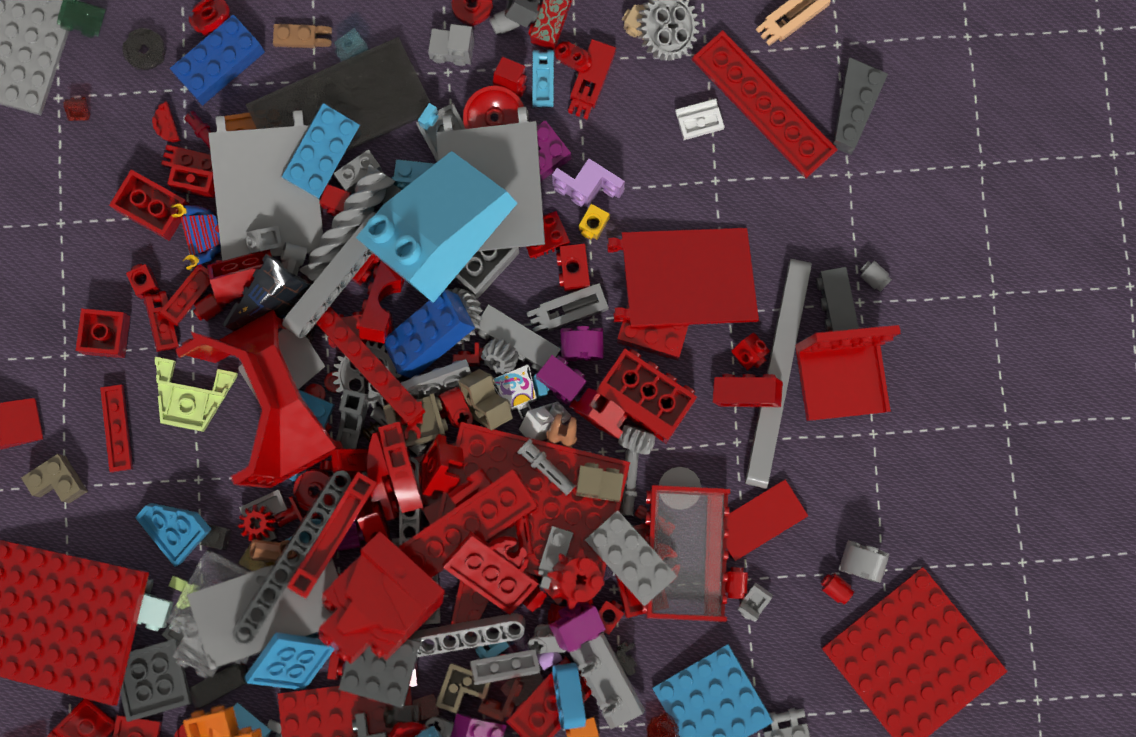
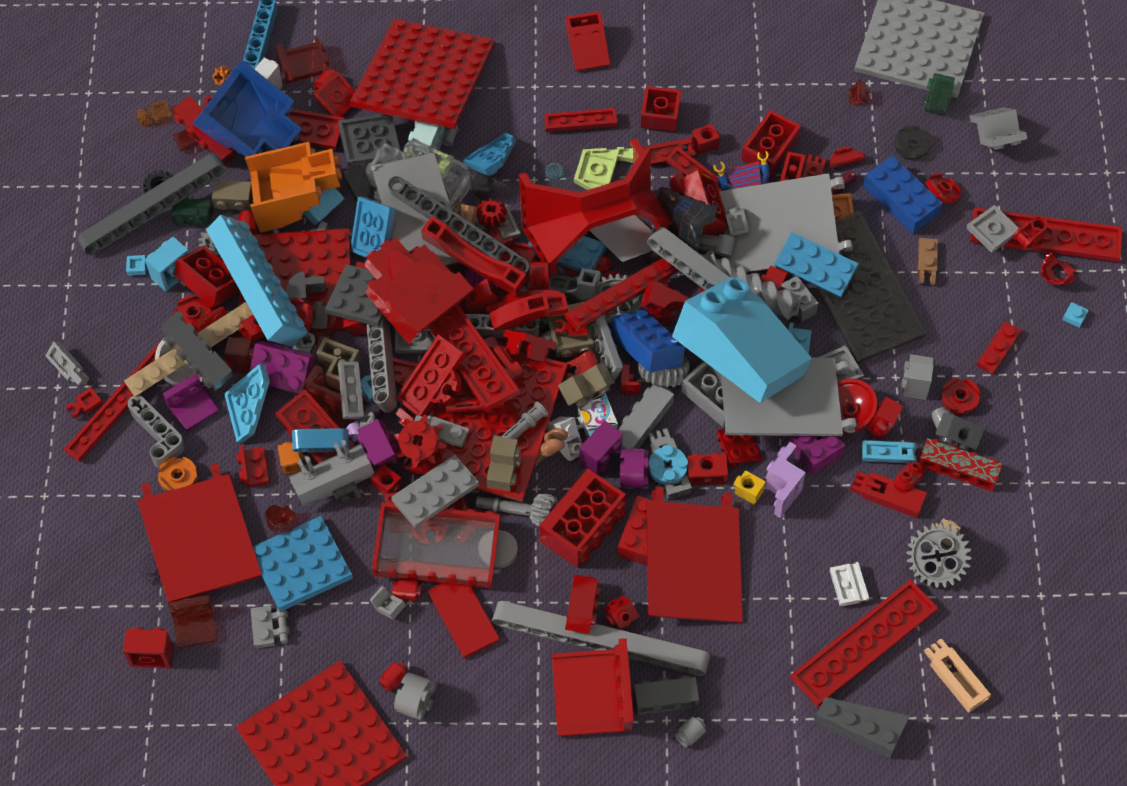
camera: 90 degrees right, 20 degrees down
dark tan brick [21,454,88,503] -> none
clear light blue brick [334,28,369,65] -> none
medium azure plate [418,103,439,130] -> none
light grey gear [481,338,519,374] -> none
red panel [569,388,627,439] -> none
none -> clear light blue tile [545,163,563,181]
none -> medium azure plate [648,445,688,485]

